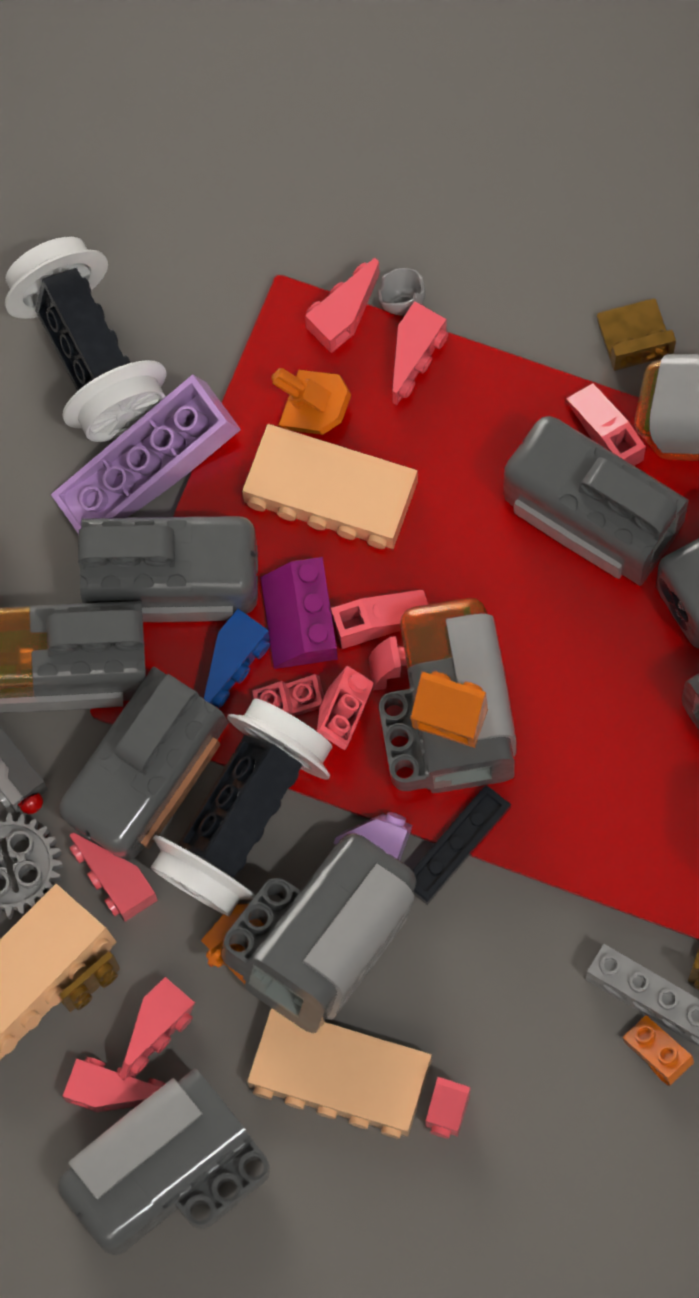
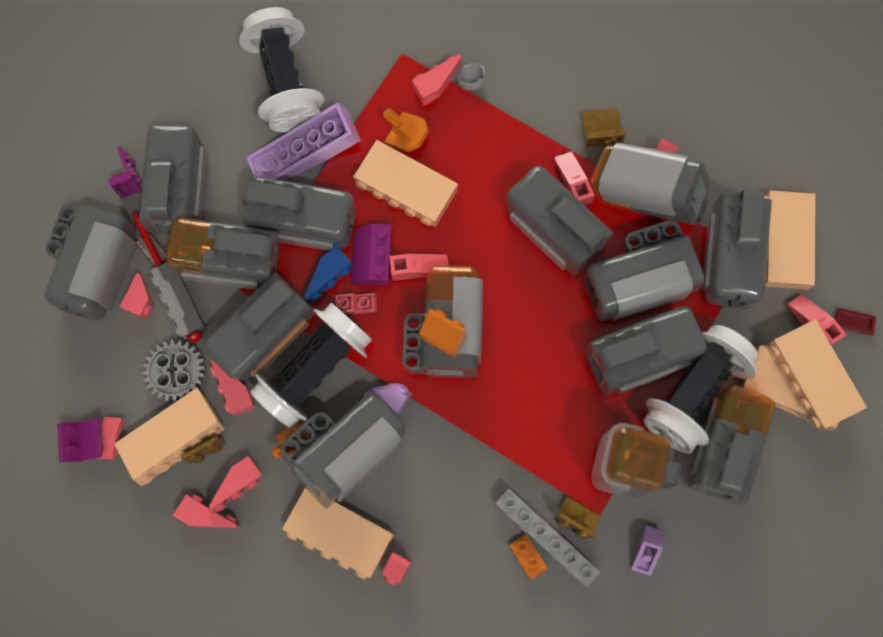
camera: 10 degrees right, 5 degrees up
dark grey piece [58,1068,270,1255] -> none
coral slope [317,666,374,750] -> none
coral slope [369,636,406,690] -> none
coral slope [393,301,449,405] -> none
black tile [412,785,511,905] -> none

